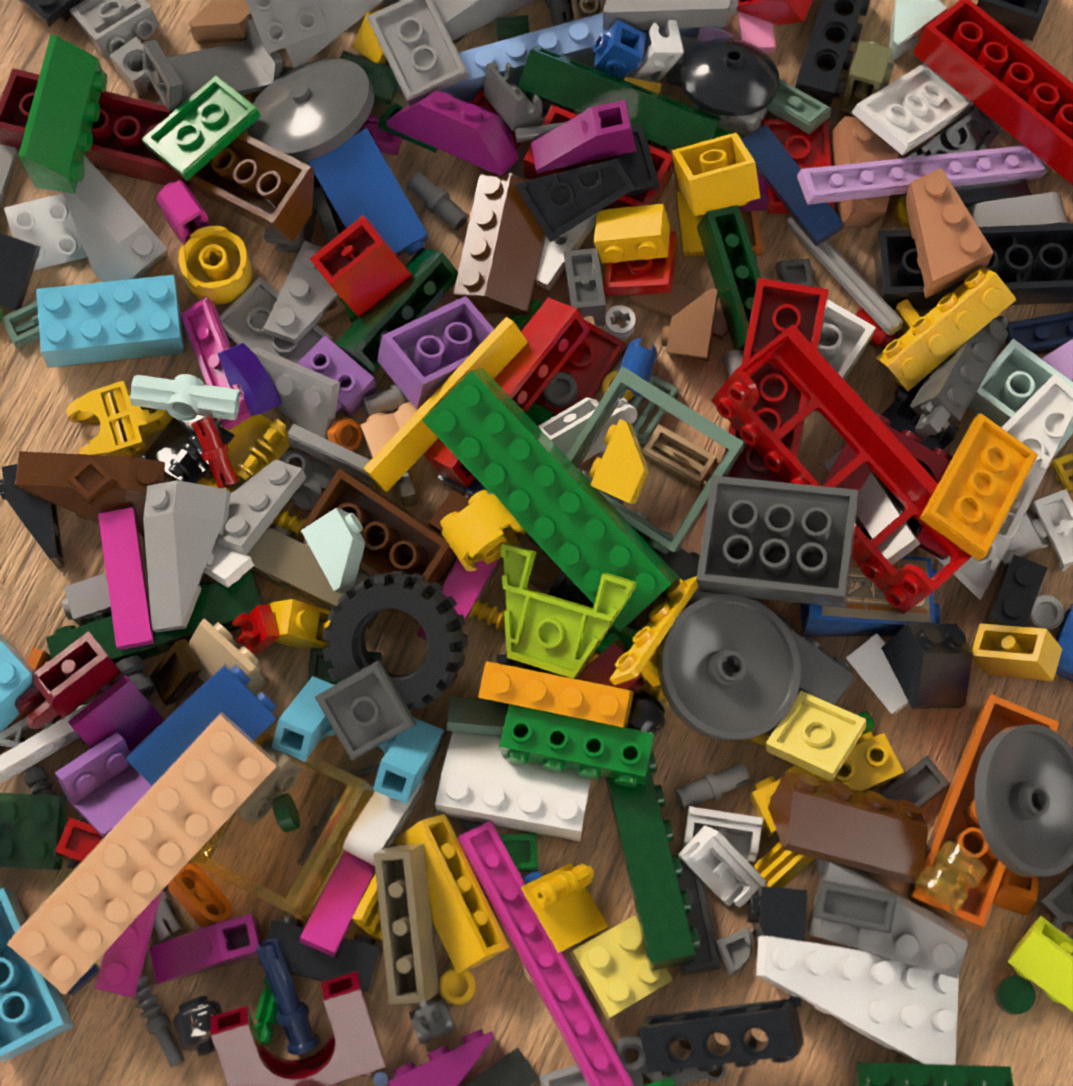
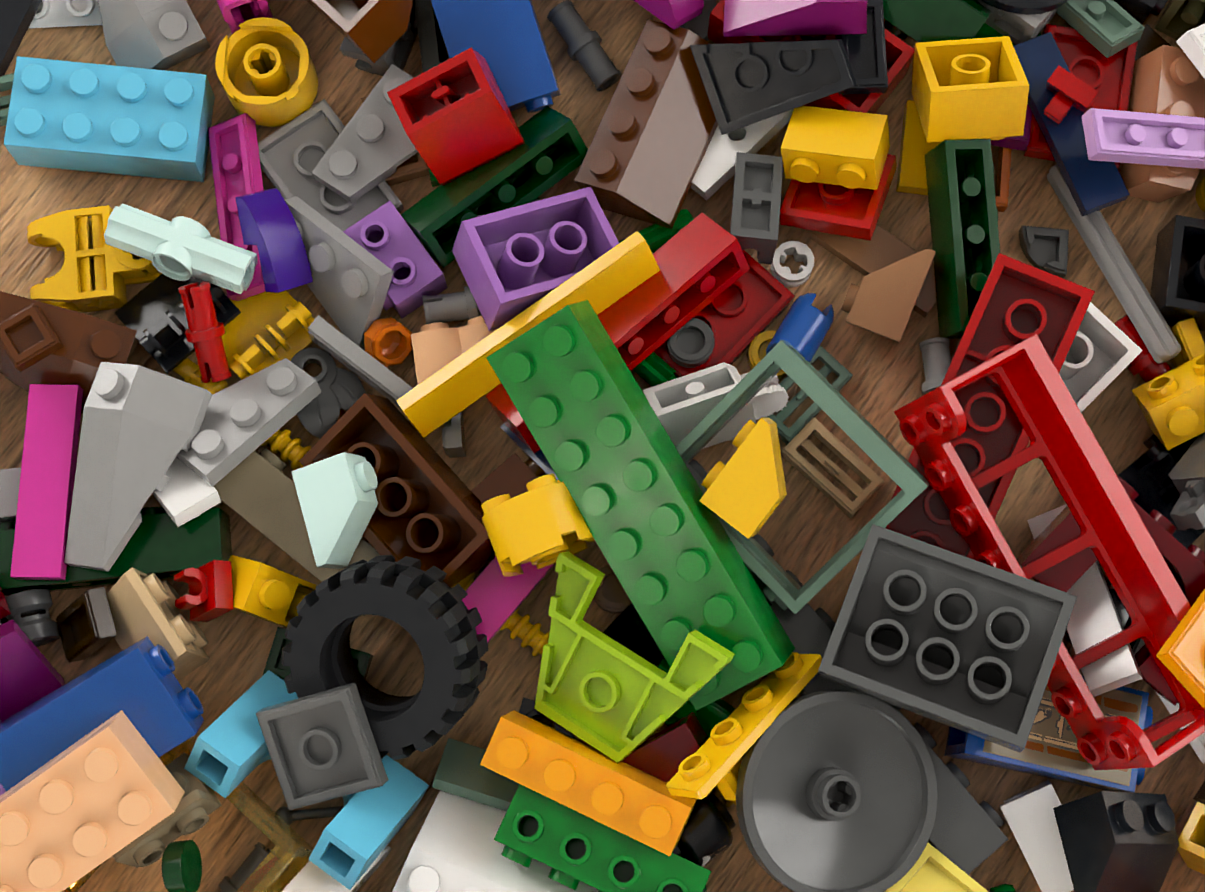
camera: 10 degrees right, 5 degrees up
none -> red tile [1044,65,1099,124]

